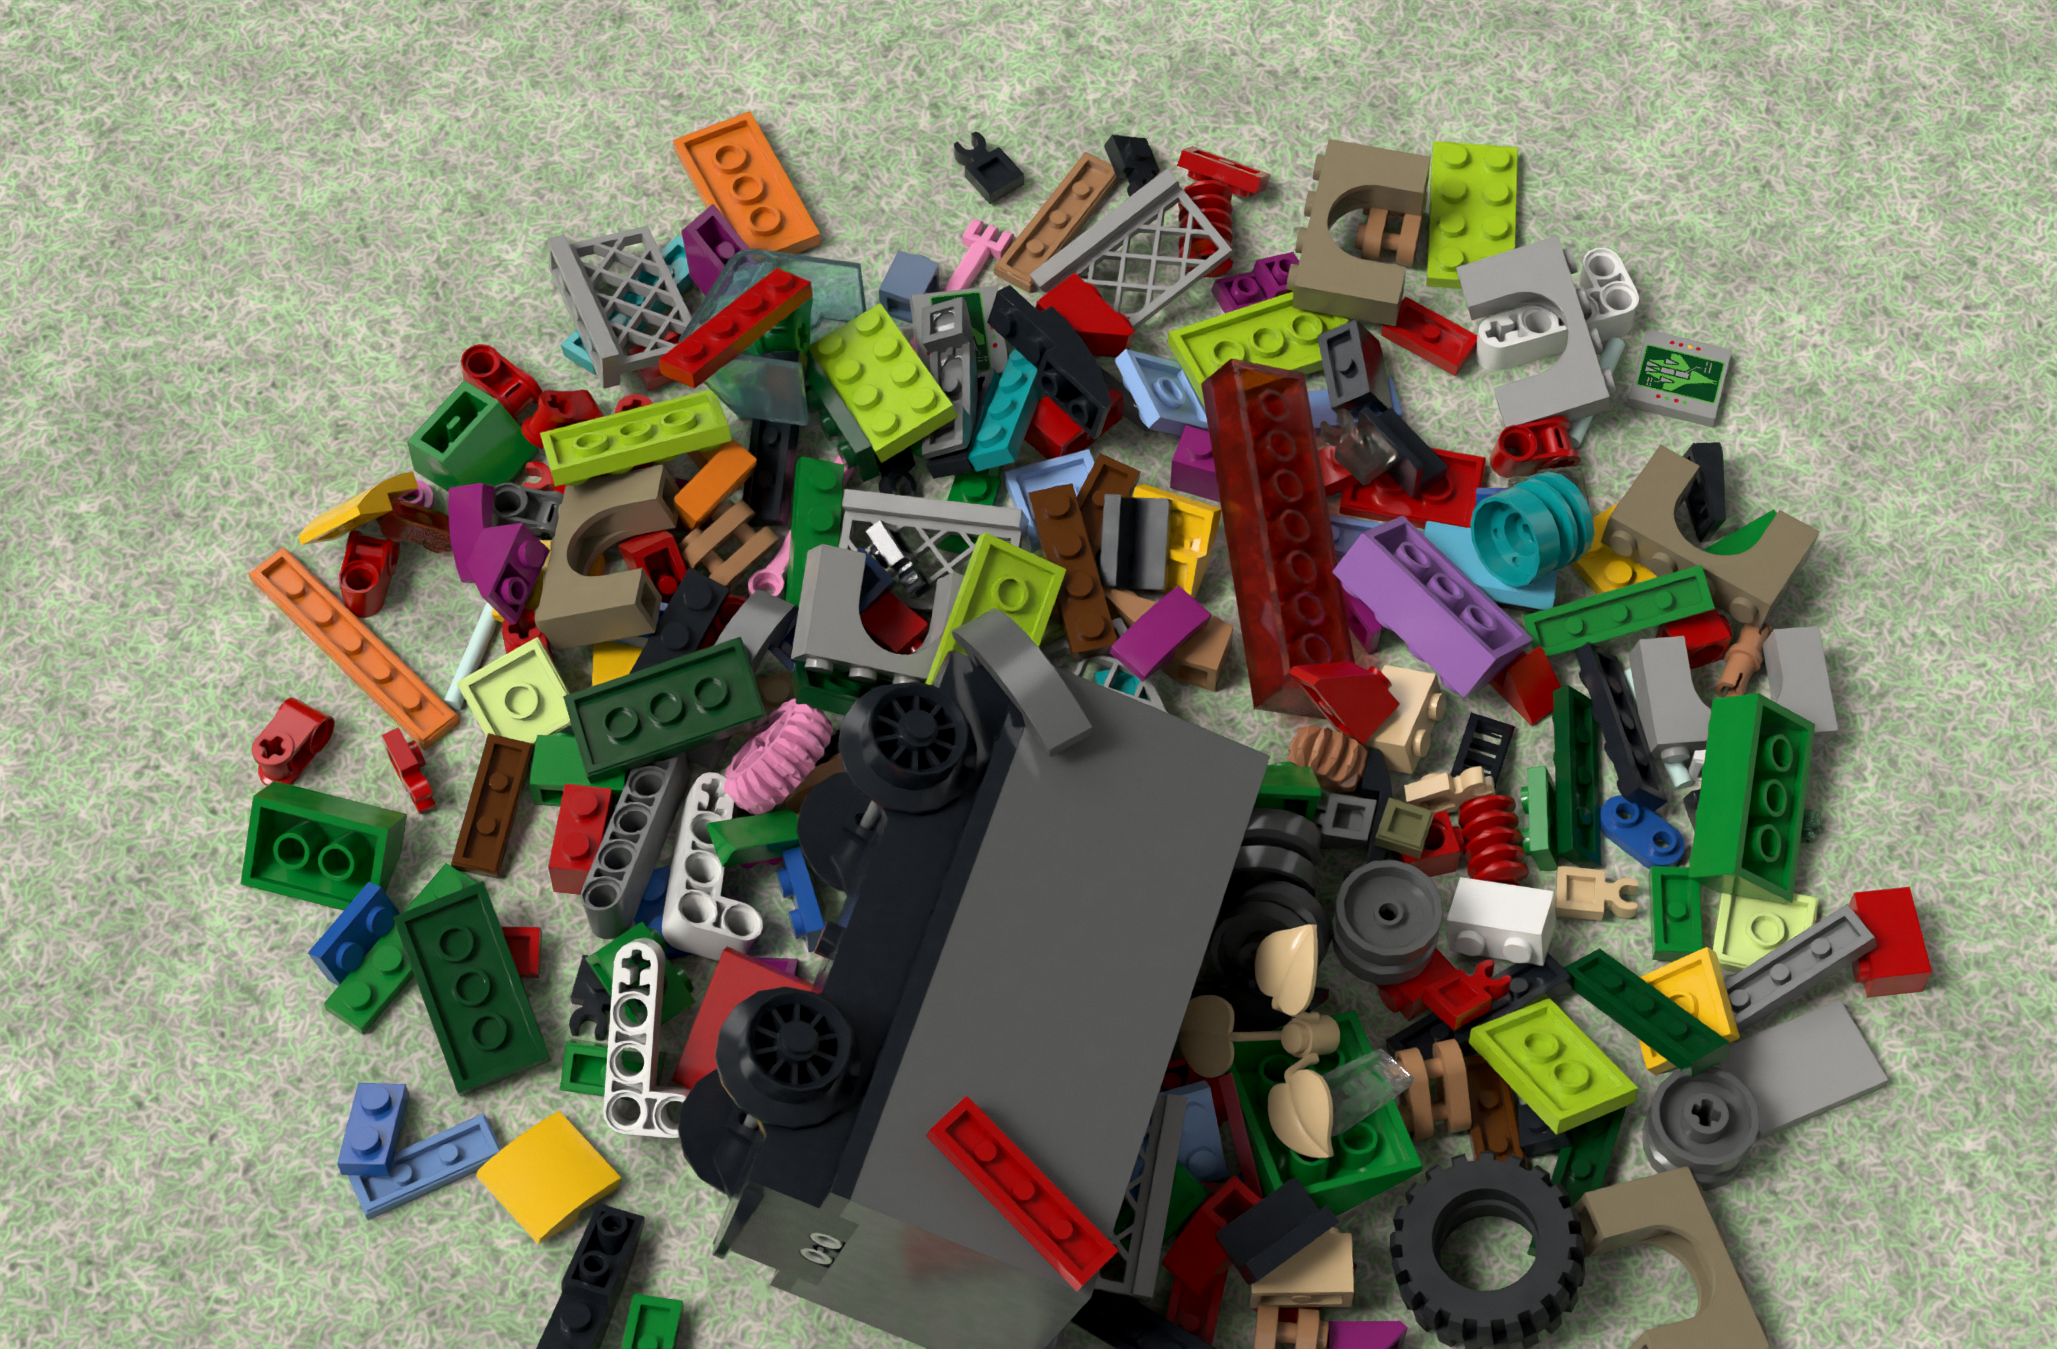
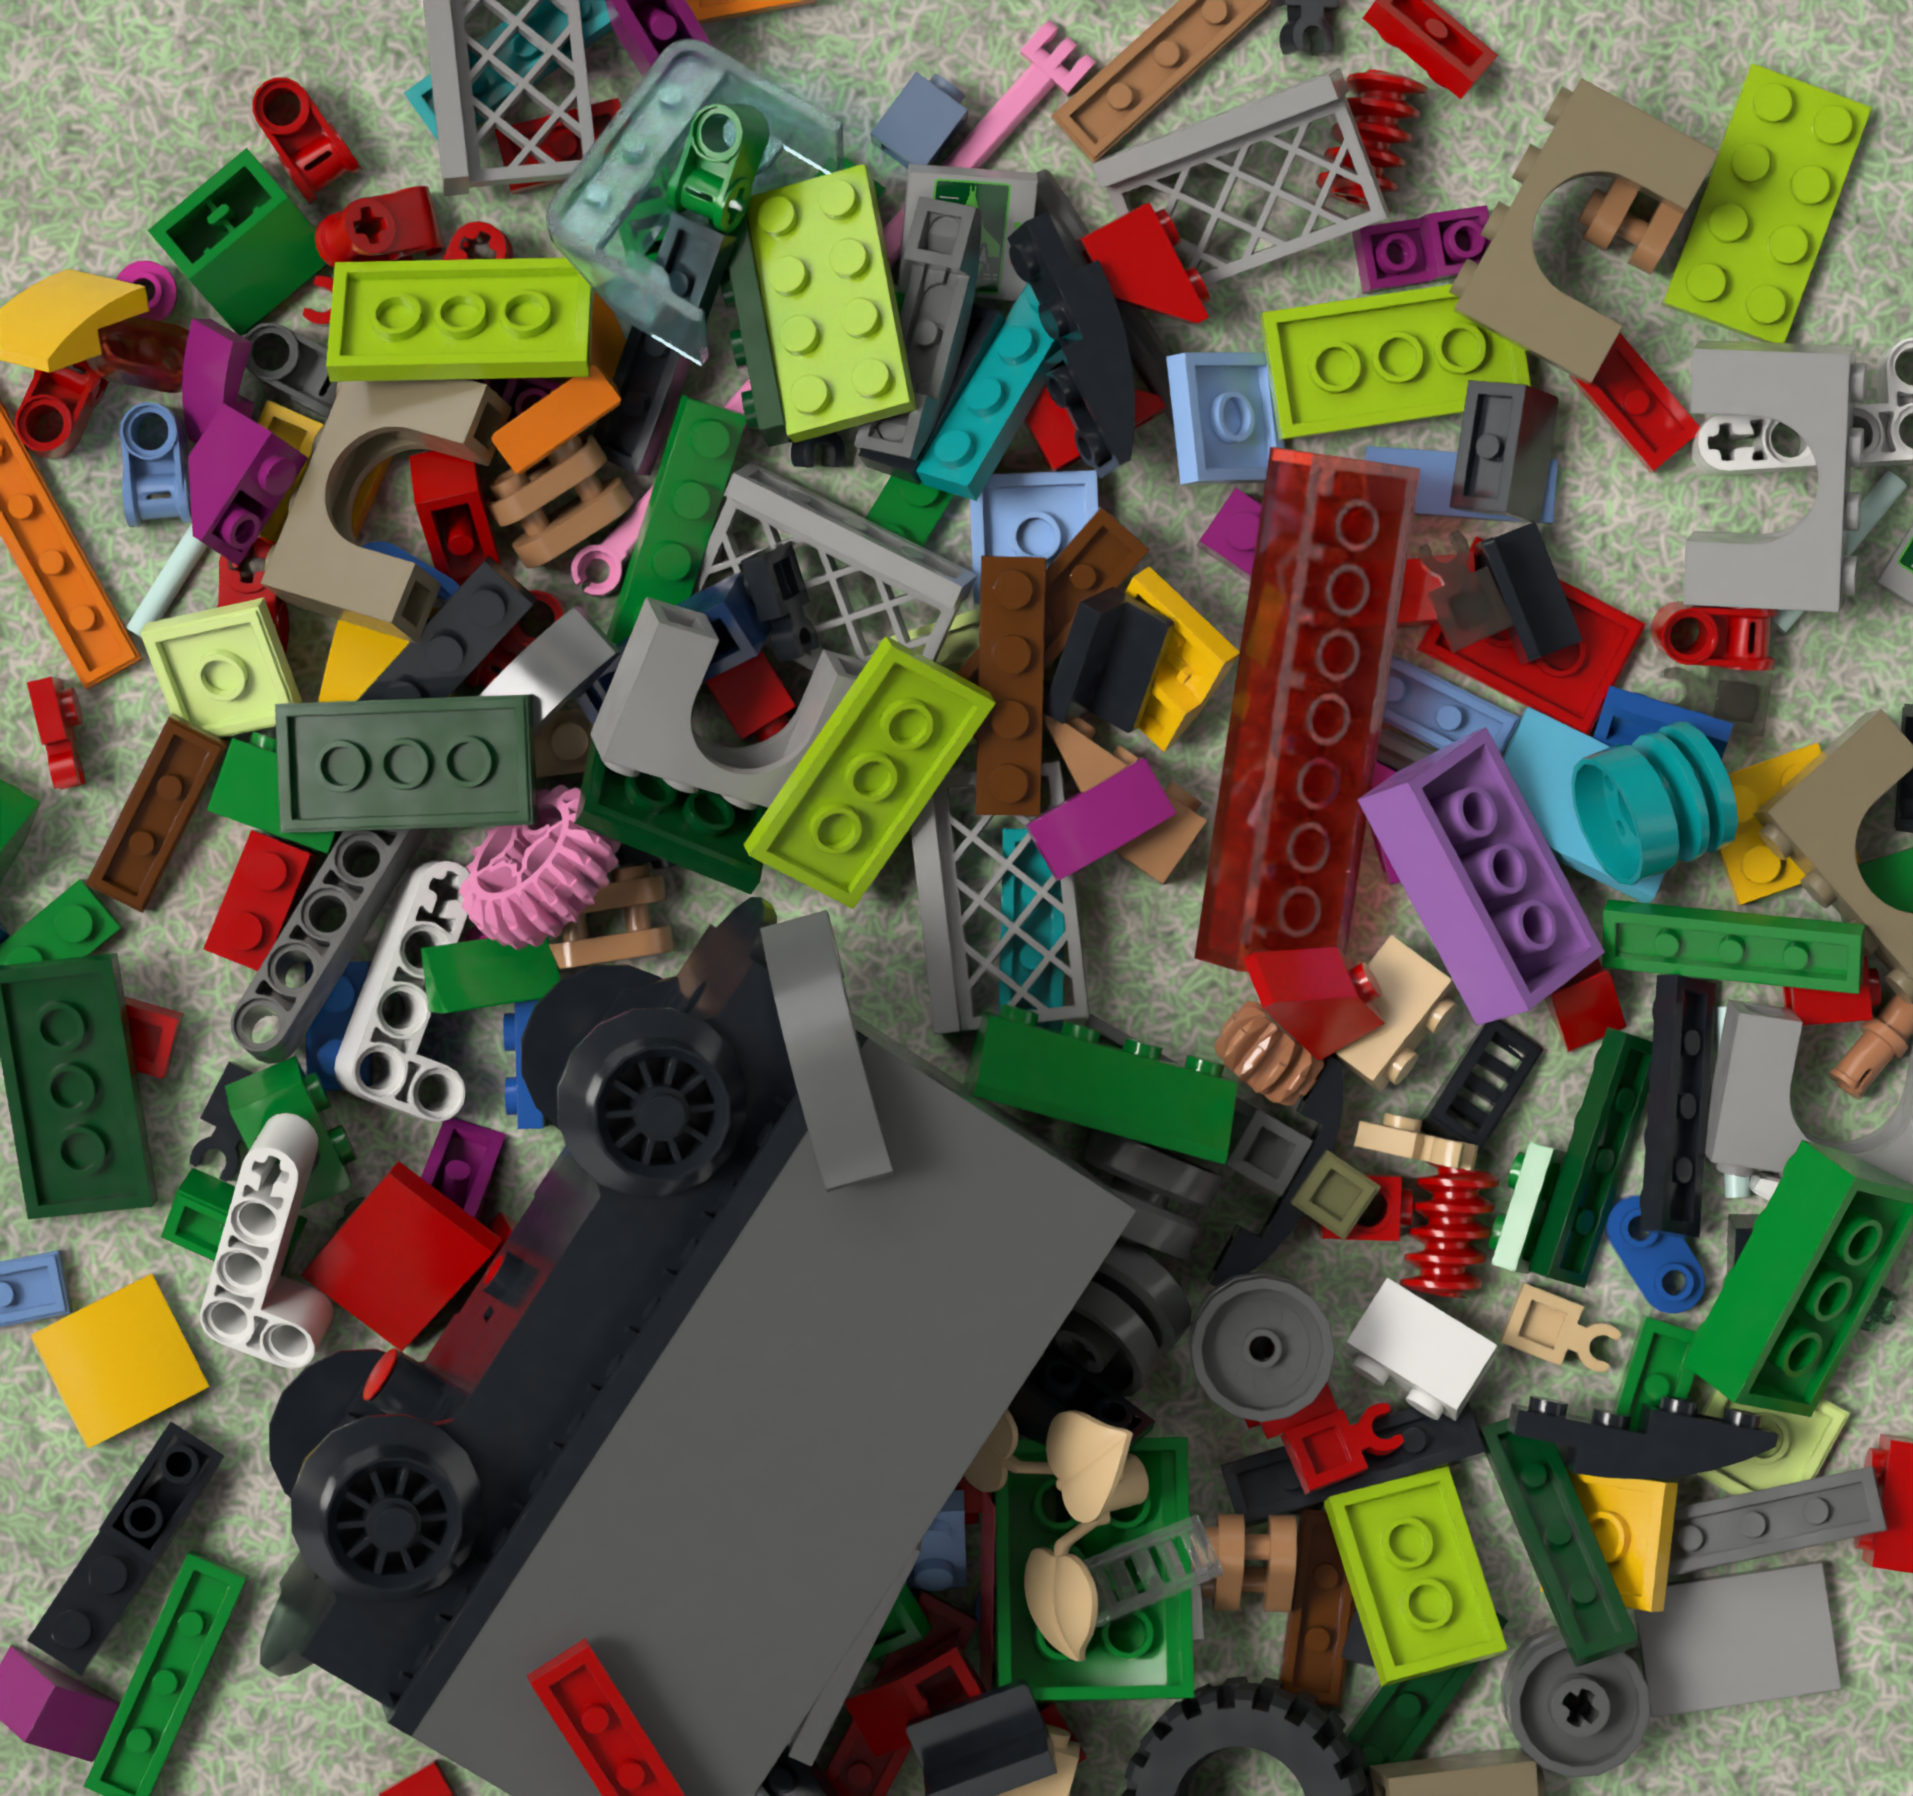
camera: 20 degrees right, 30 degrees up
red plate [658,268,813,389] -> none
none -> medium blue piece [120,402,192,527]
none -> black slope [1507,1395,1778,1479]

